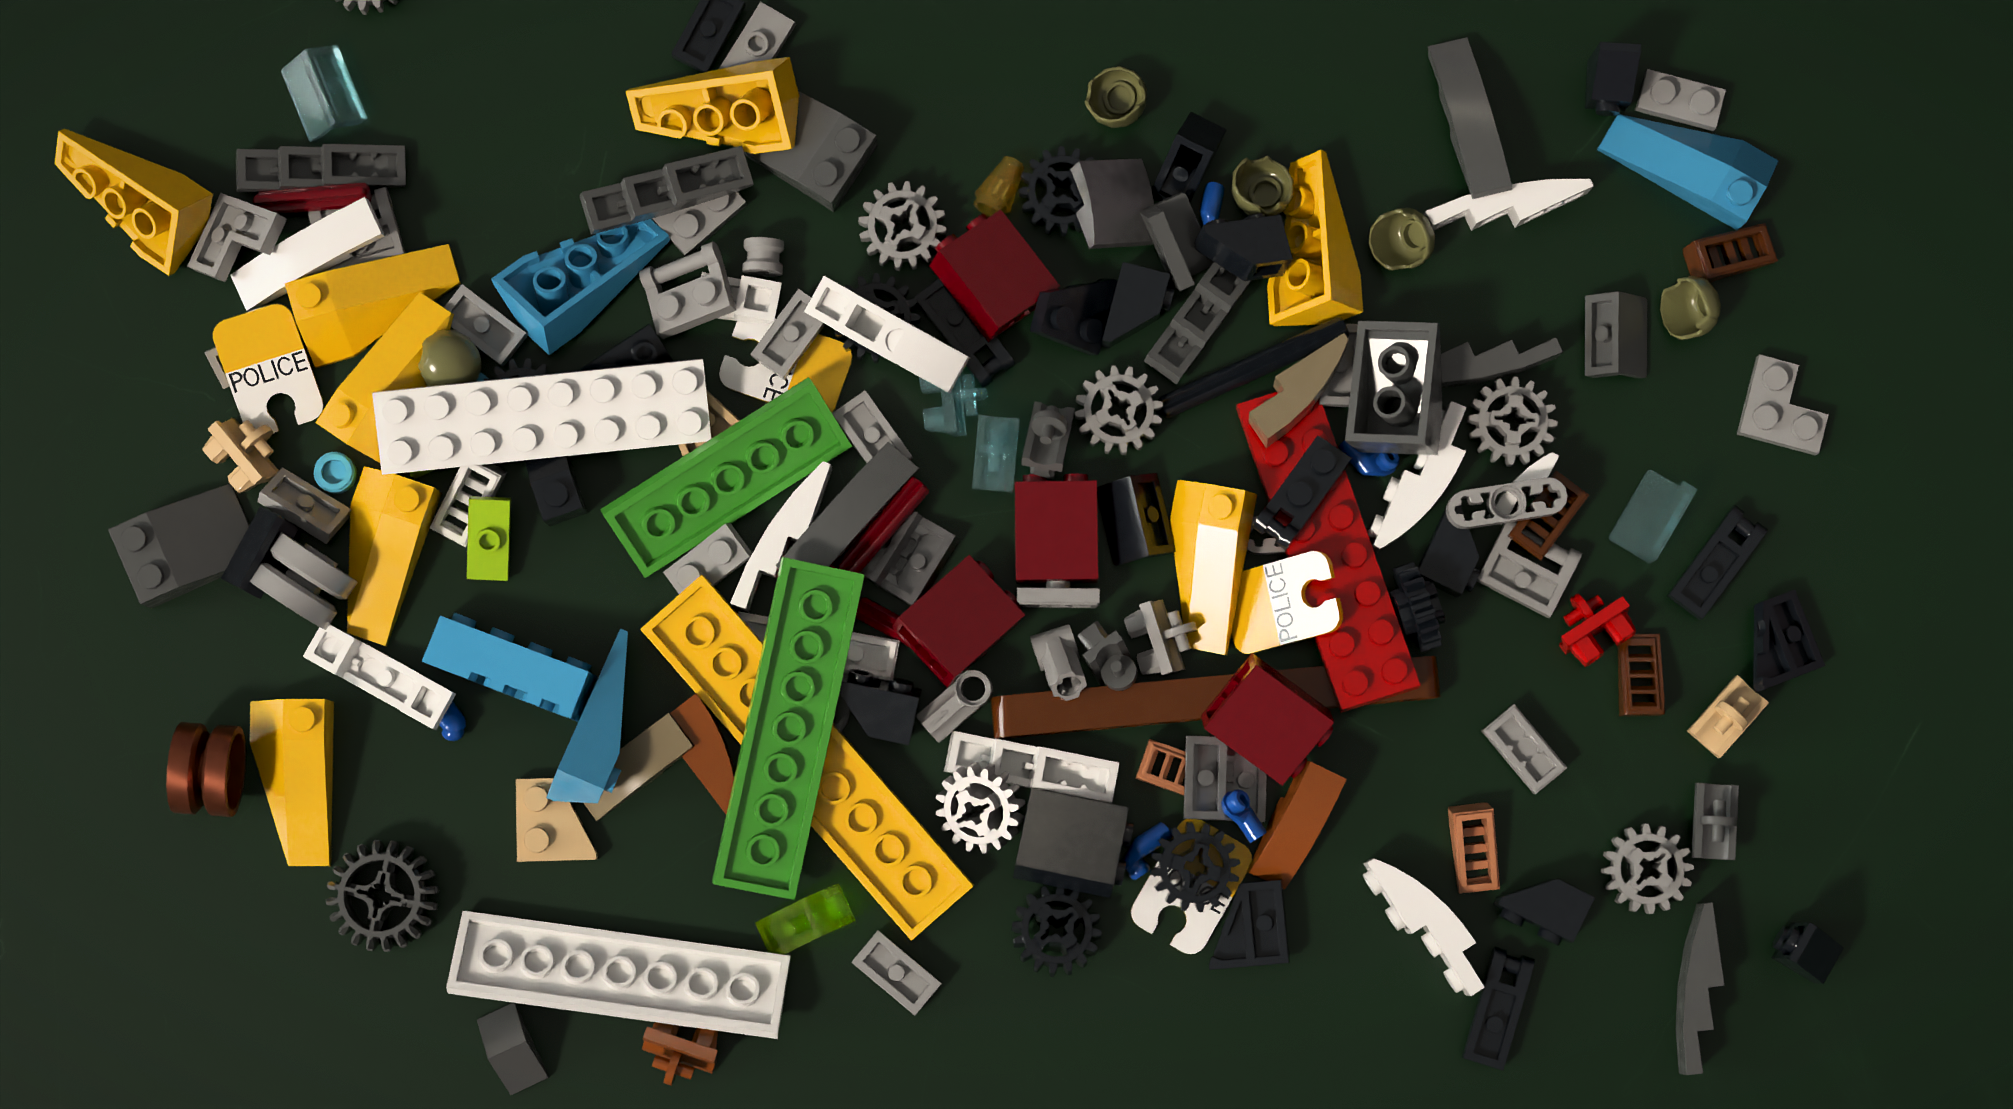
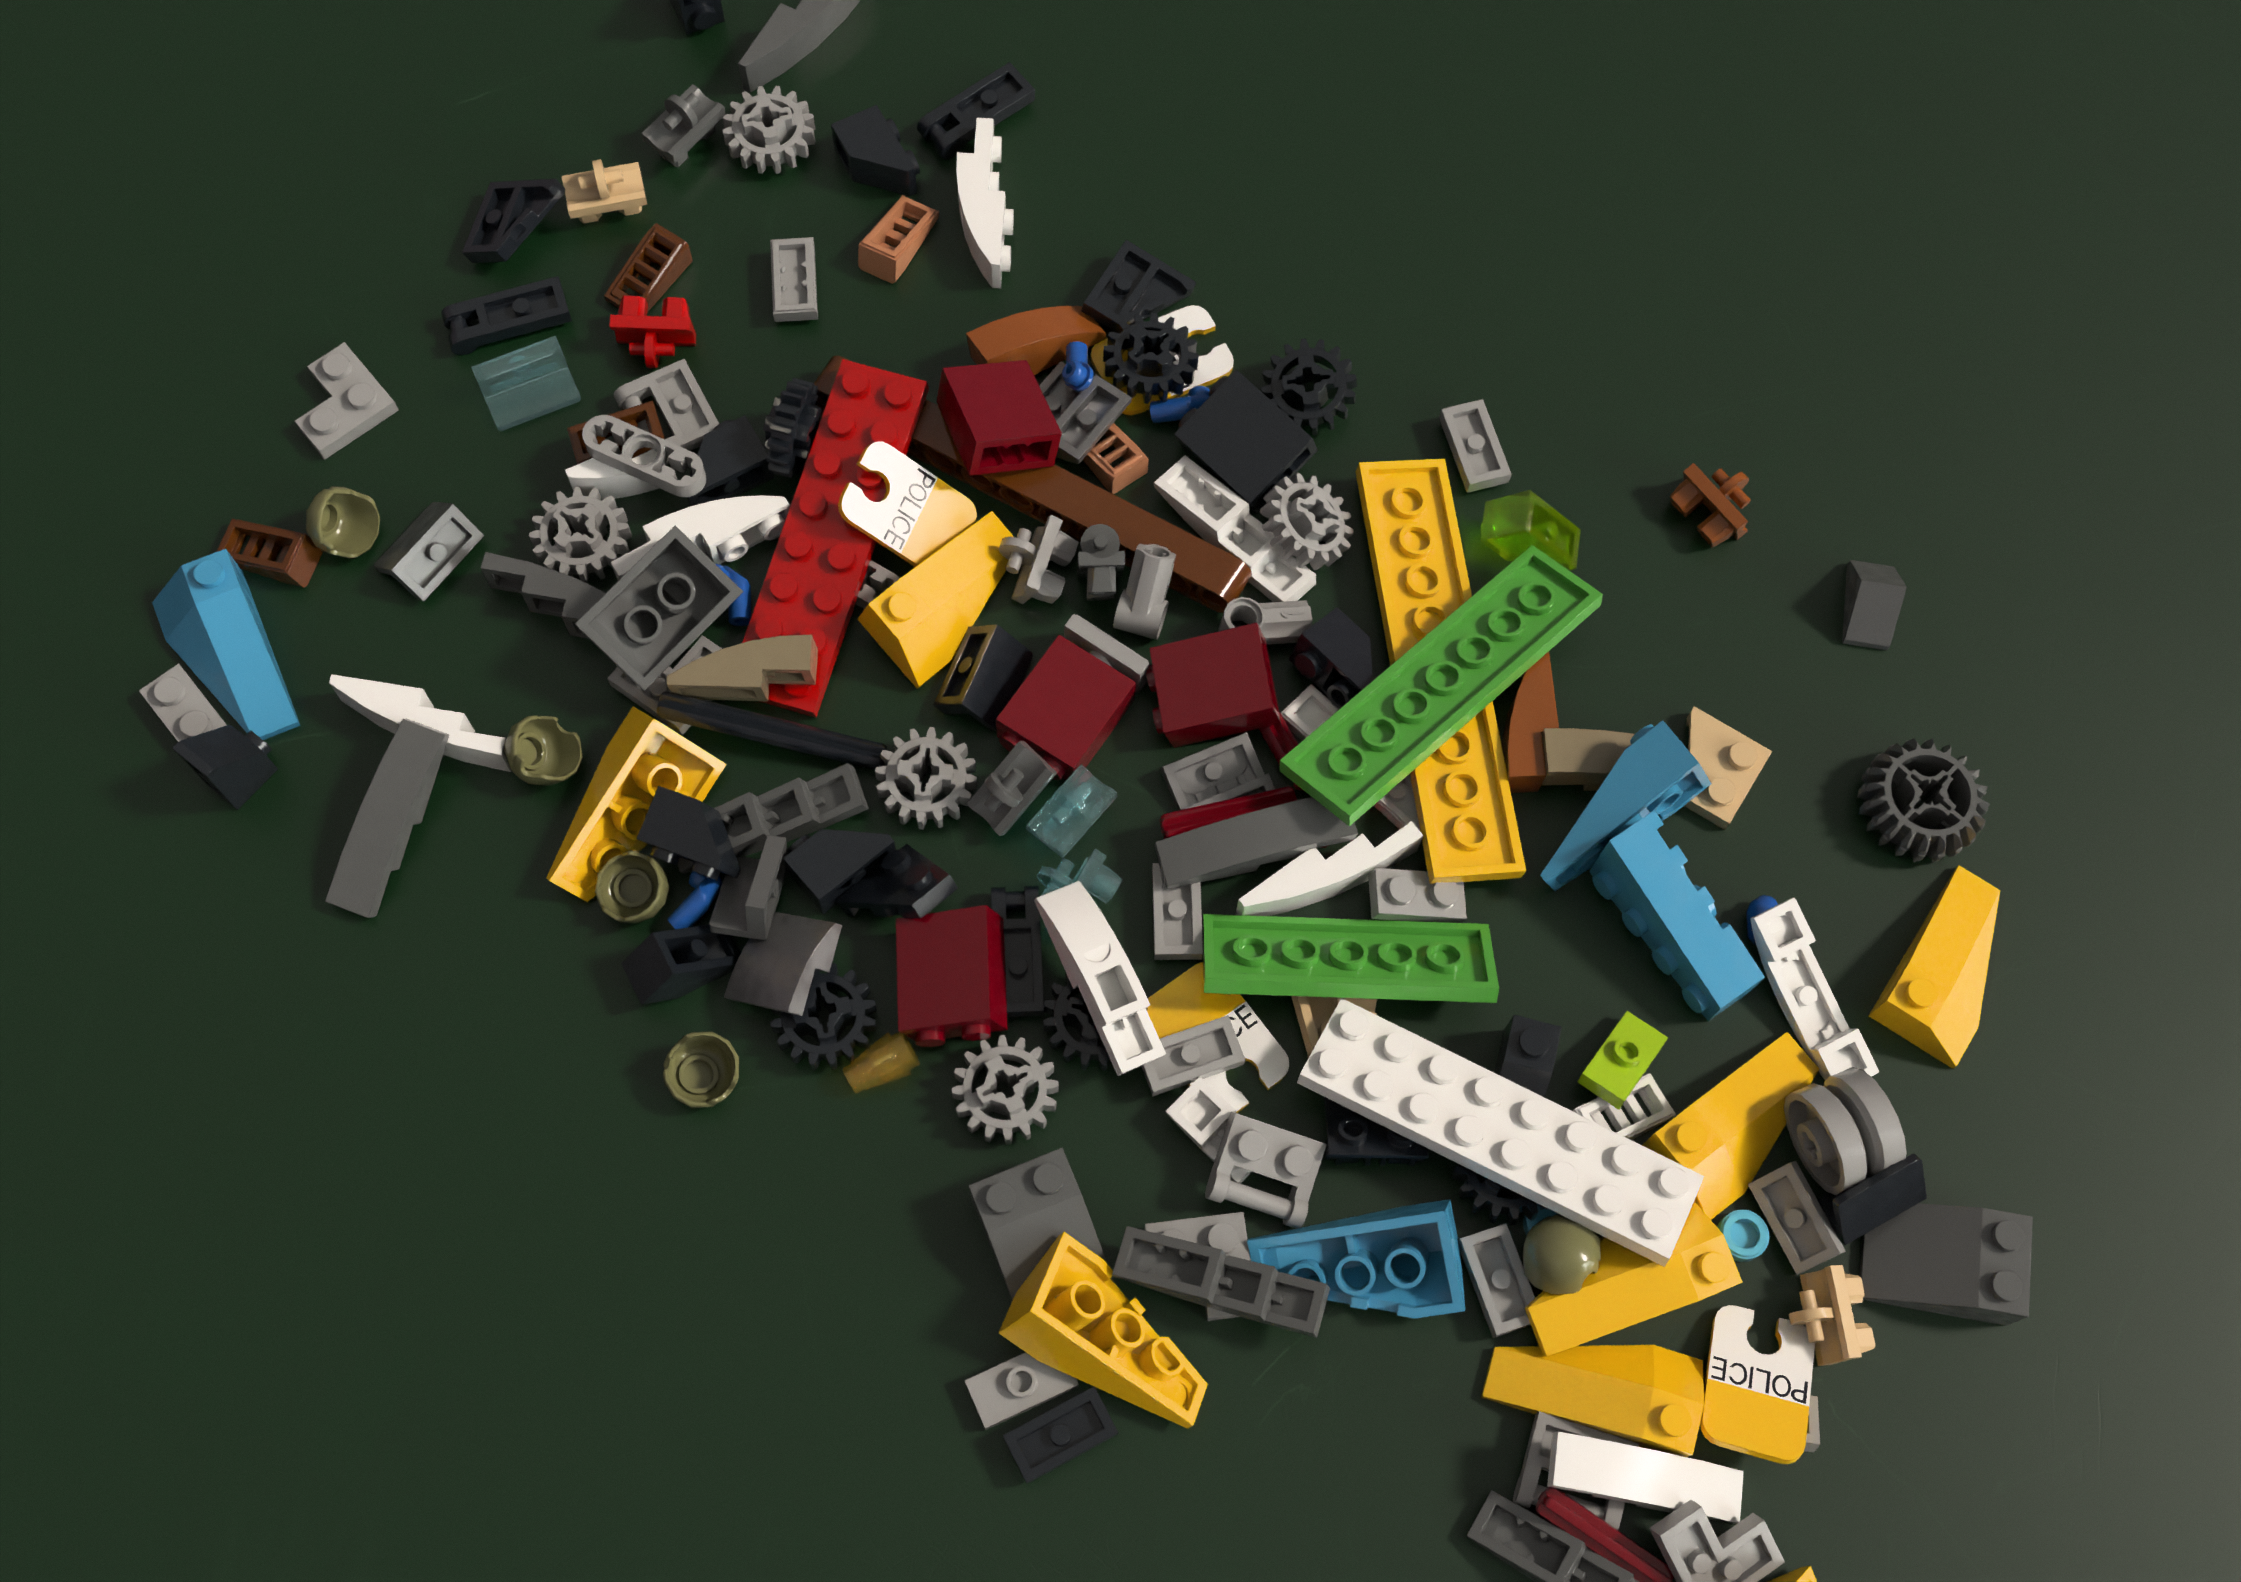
camera: 150 degrees left, 15 degrees down
copper wheel [166,722,246,817] -> none
white plate [446,911,790,1039] -> none
light grey wheel [742,237,784,277] -> none
black plate [1252,435,1352,551] -> none

